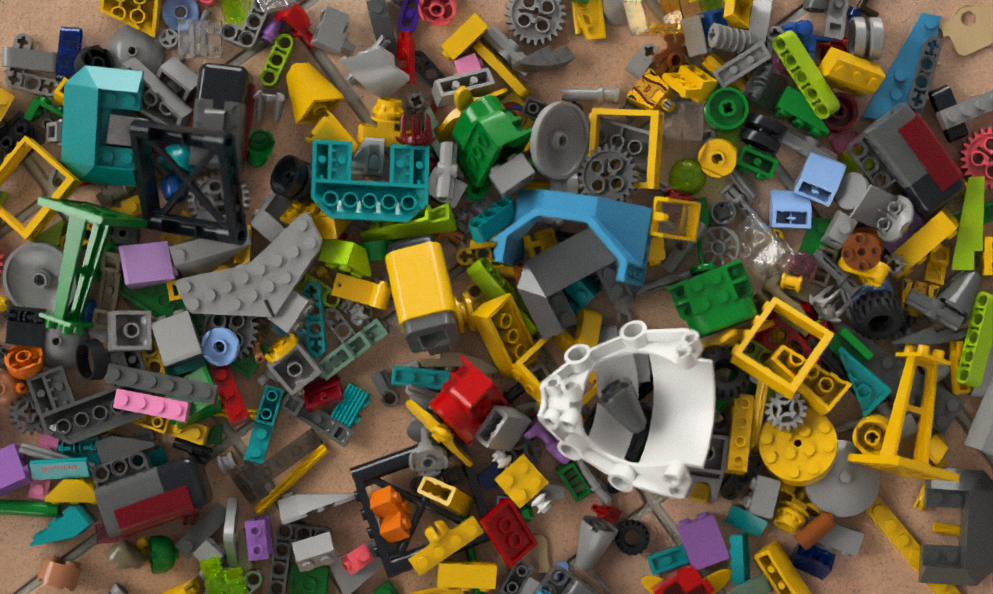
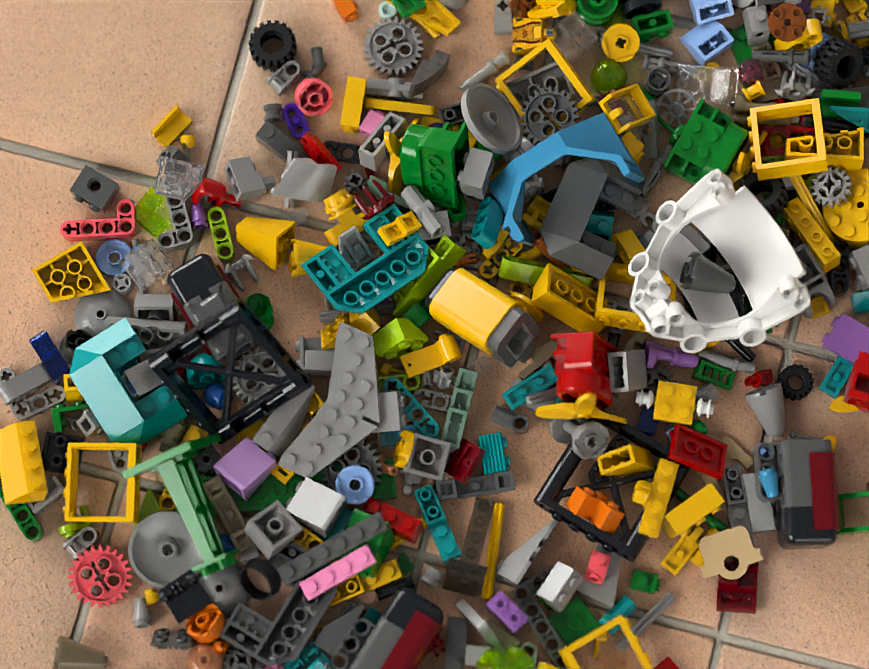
camera: 35 degrees left, 10 degrees down
black wheel [270,155,312,204] -> none
none -> yellow slope [377,211,422,247]

